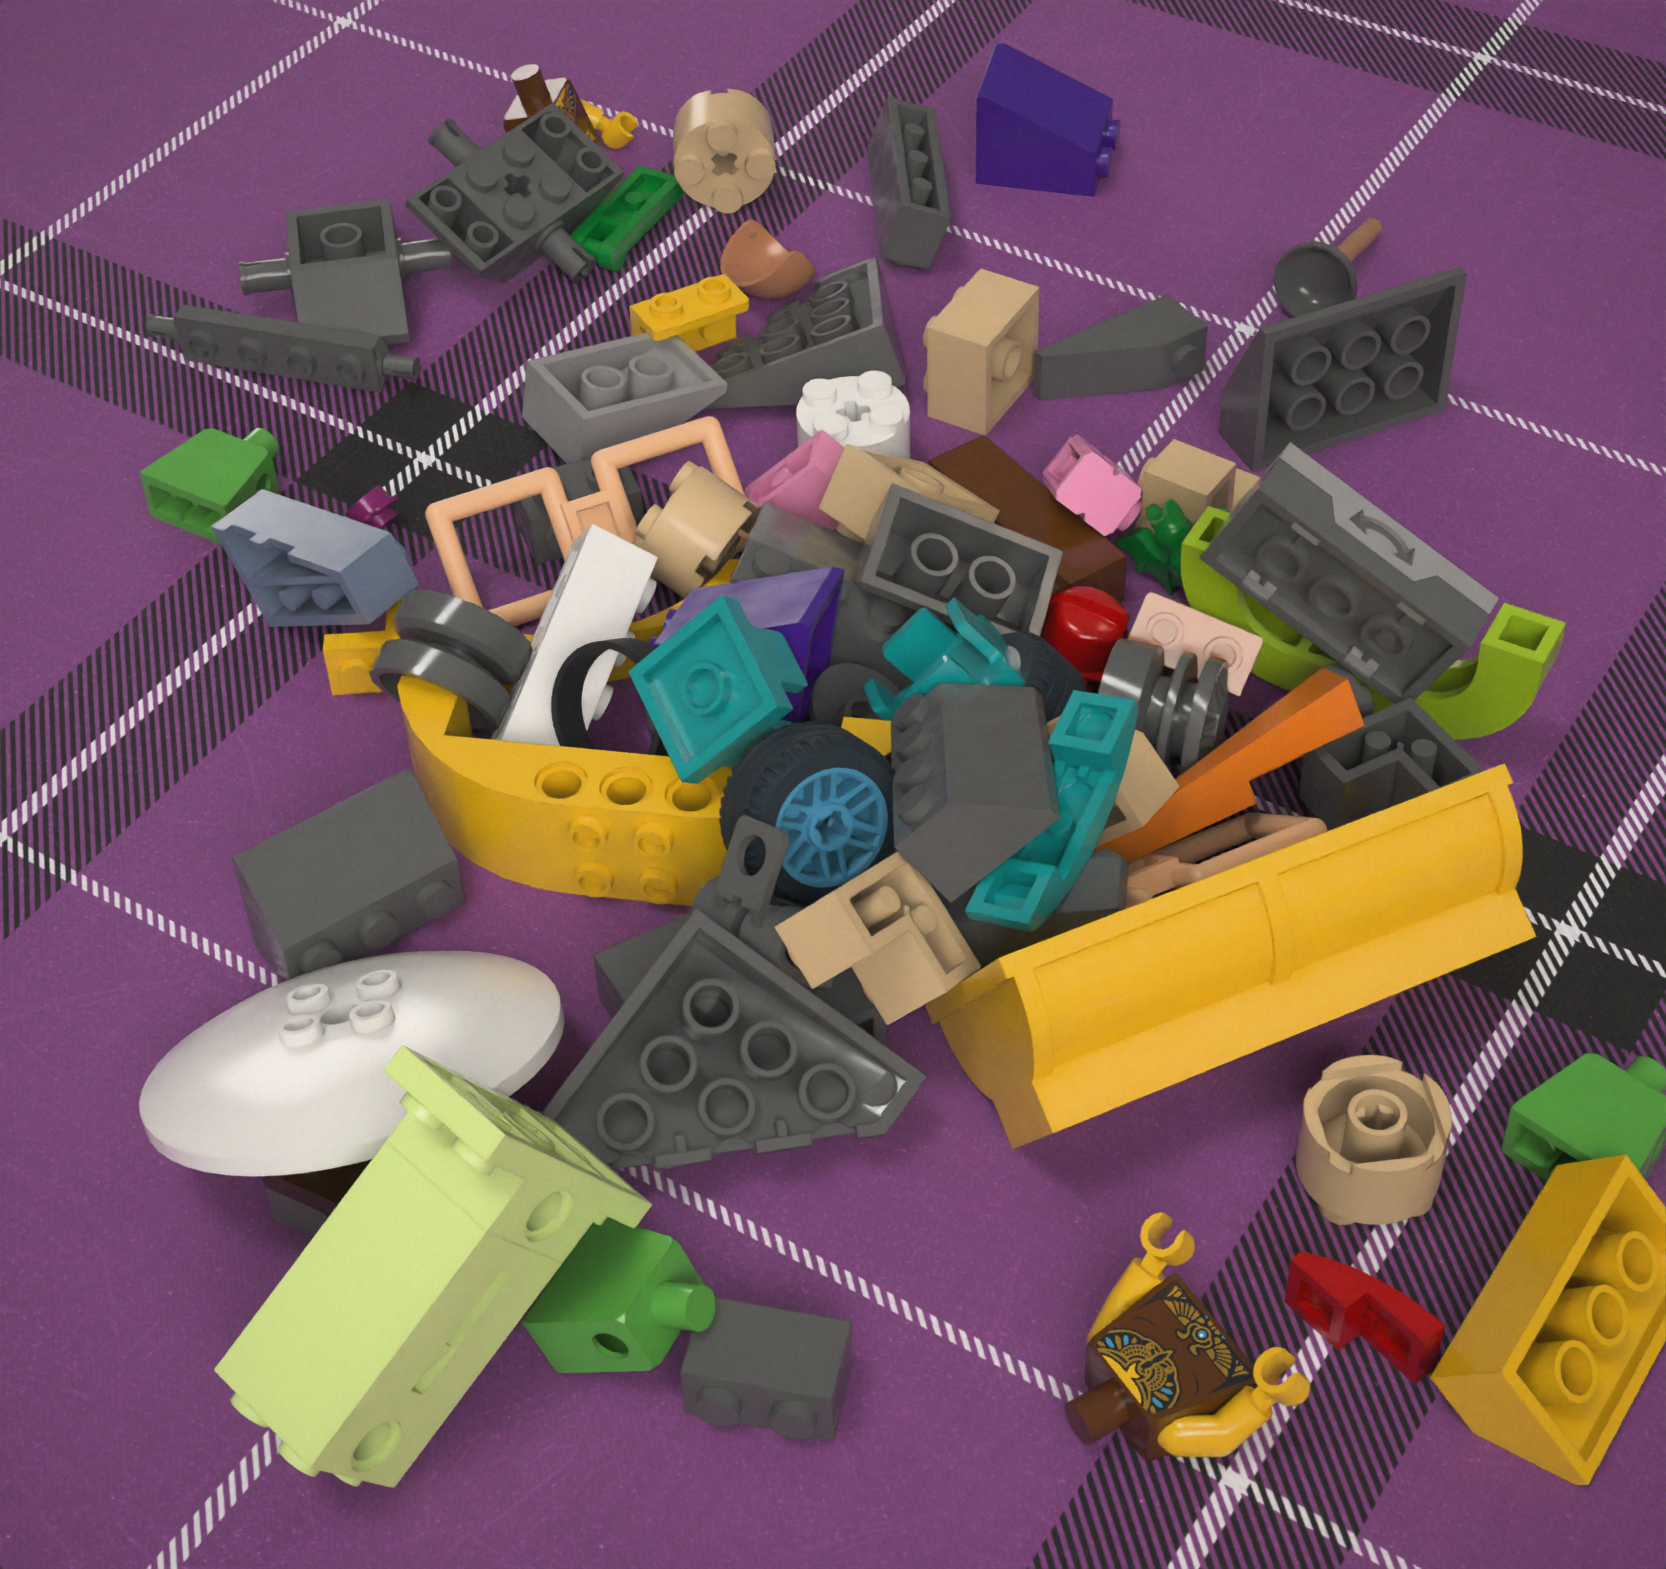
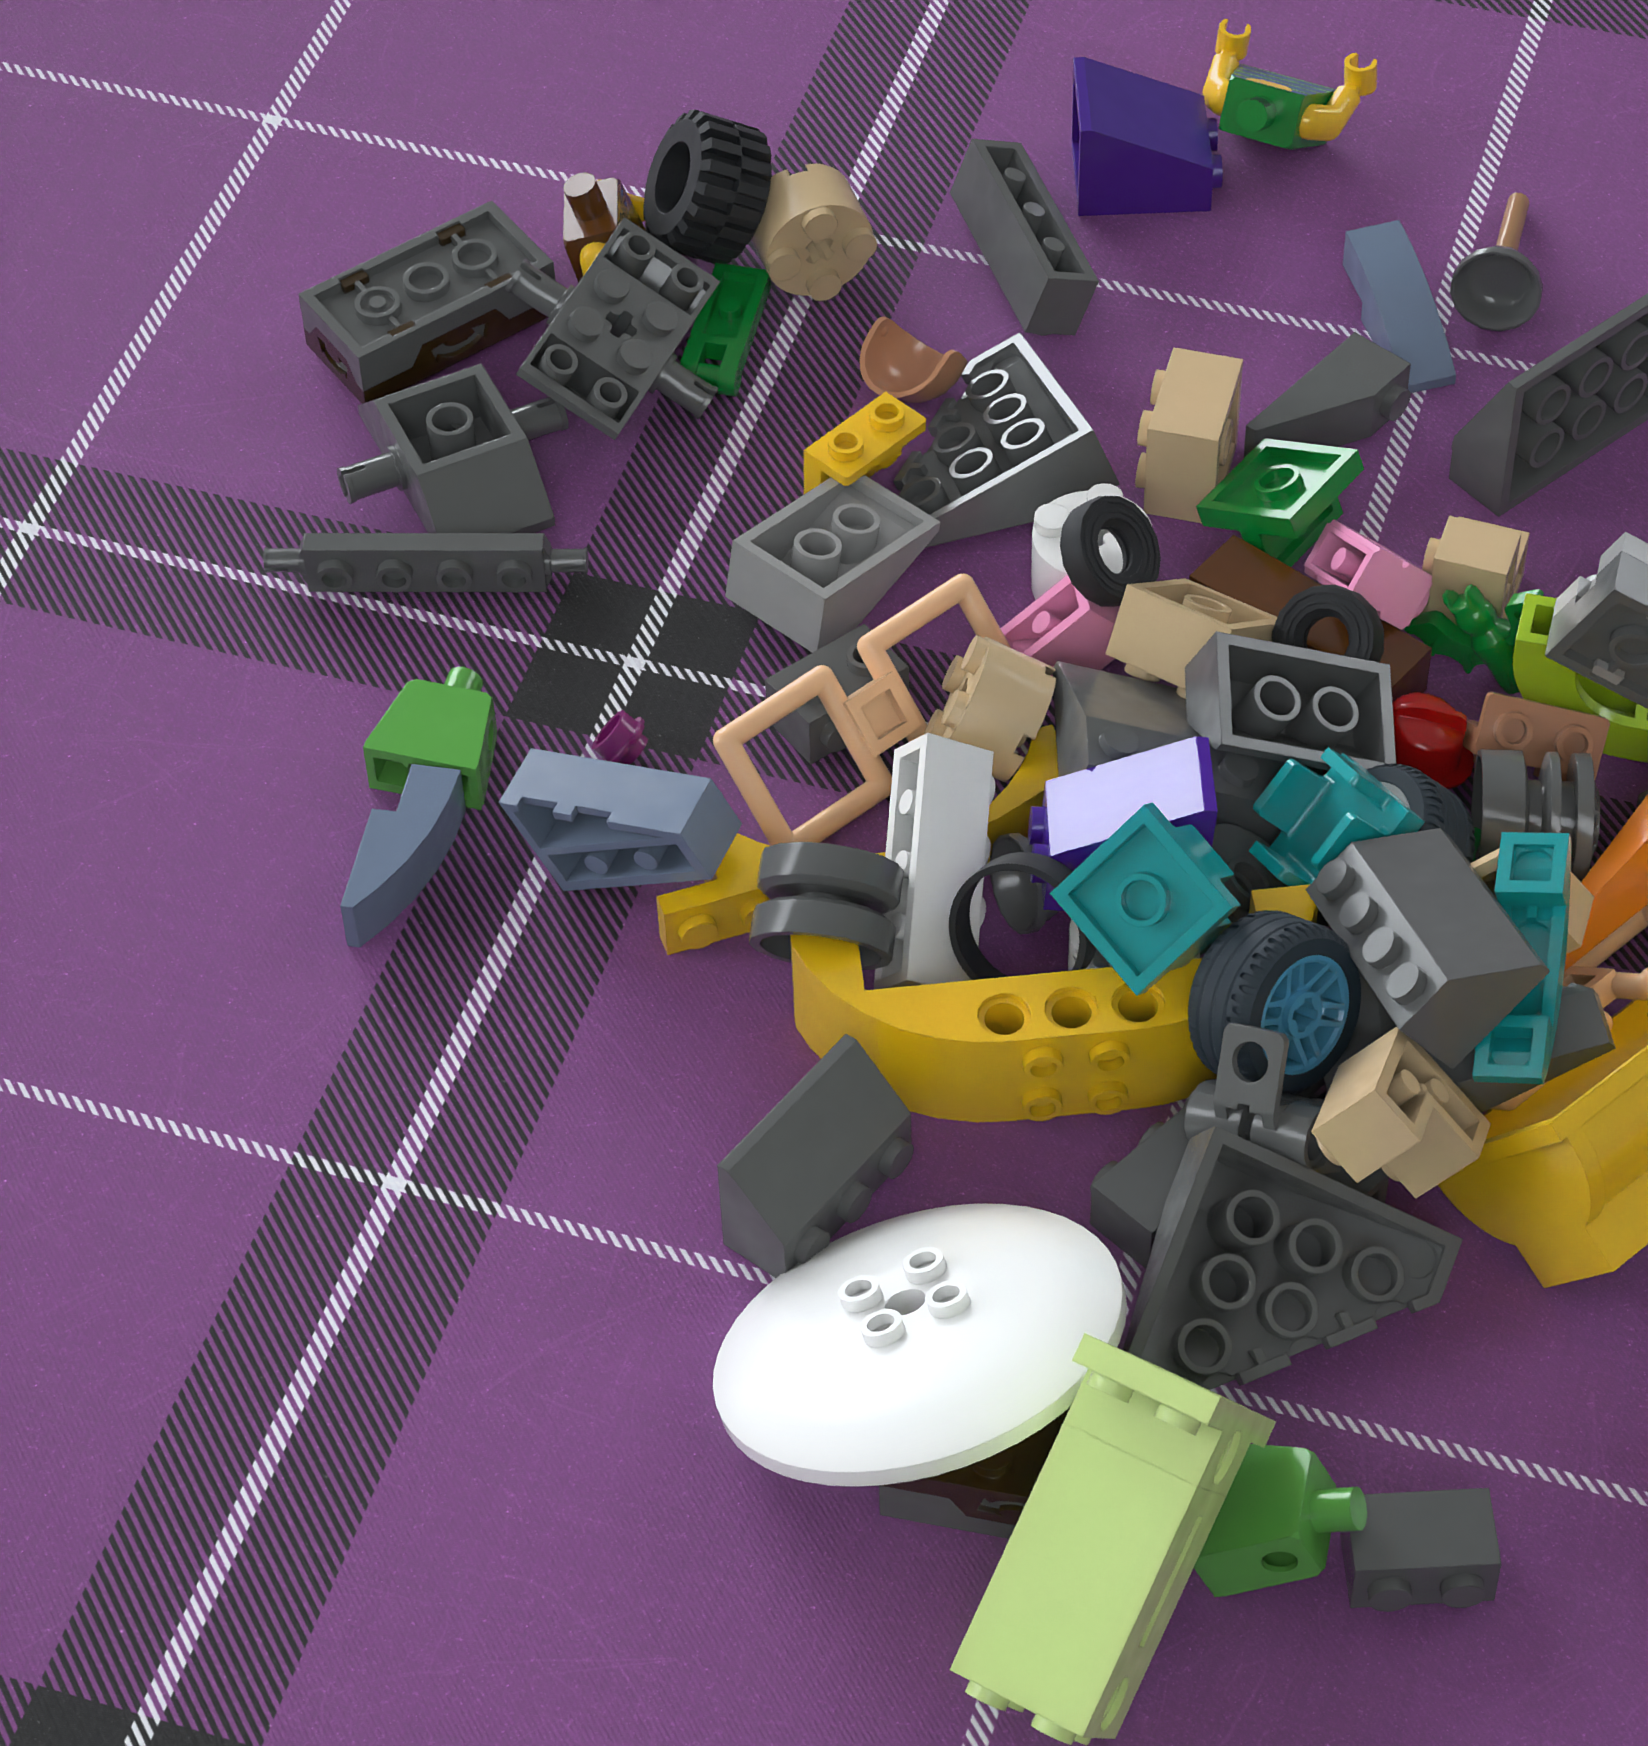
camera: 15 degrees left, 5 degrees up
none -> dark grey piece [298,200,555,404]
none -> sand blue slope [340,764,466,948]
none -> black tyre [644,109,772,264]
none -> black tyre [1060,496,1161,607]
none -> green bracket [1196,438,1364,567]
none -> torso [1203,19,1377,149]
none -> black tyre [1272,585,1384,662]
none -> sand blue slope [1343,220,1456,393]

